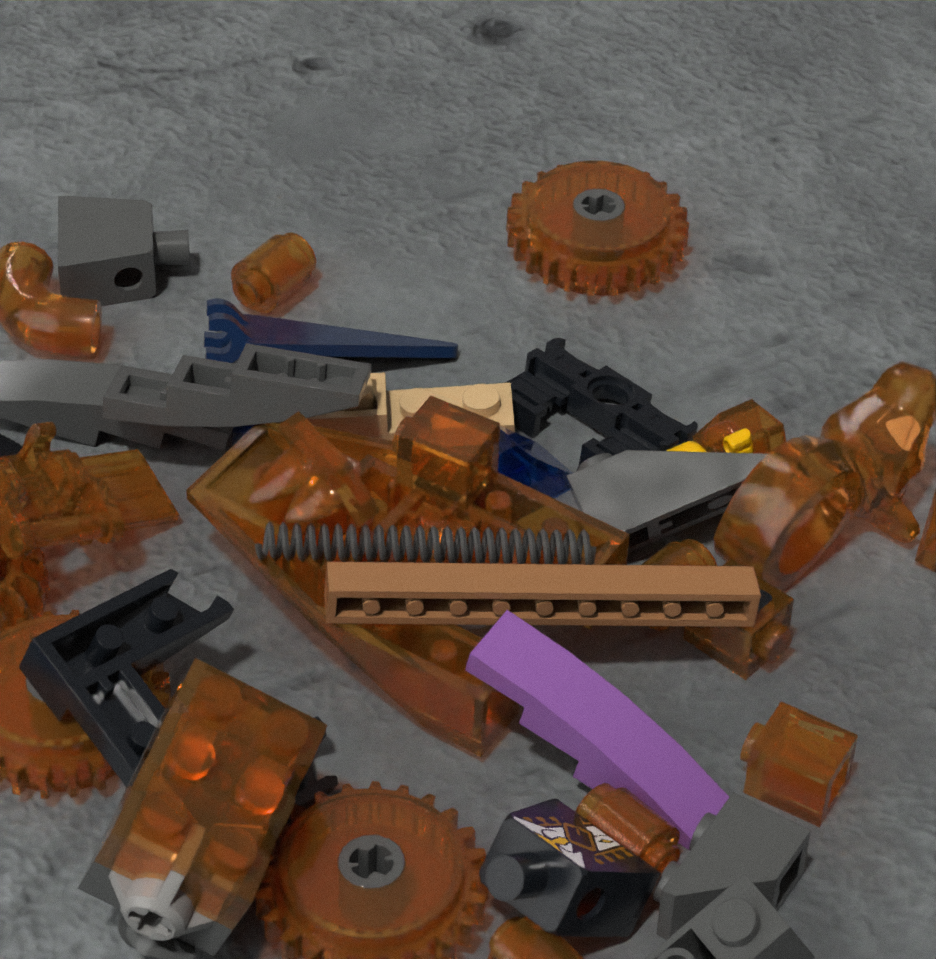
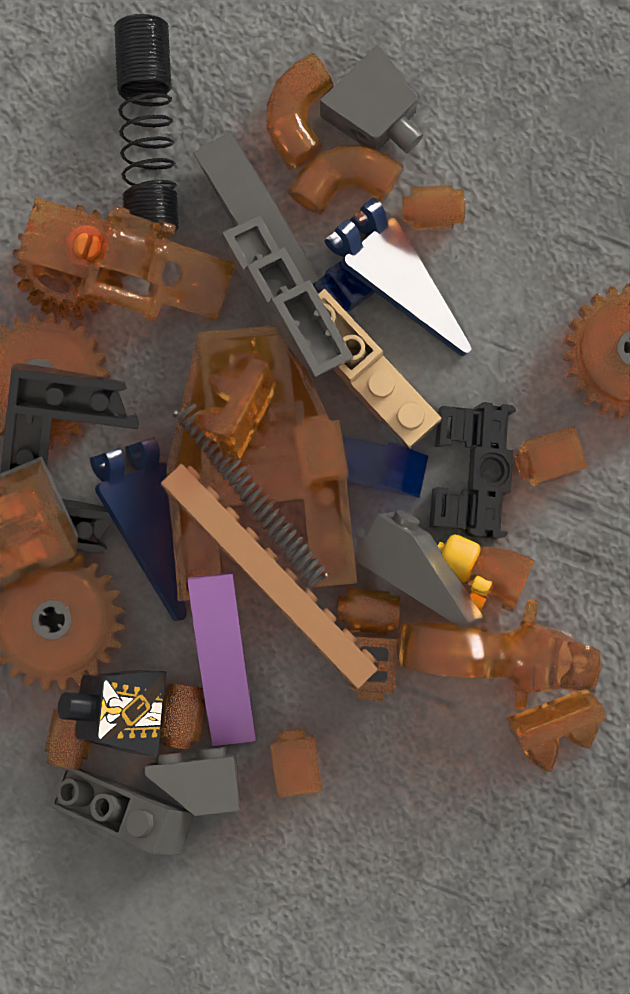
camera: 50 degrees right, 40 degrees up
none -> dark blue flag [90,437,186,621]
none -> clear orange cylinder [287,145,404,215]
none -> clear orange brick [515,426,588,487]

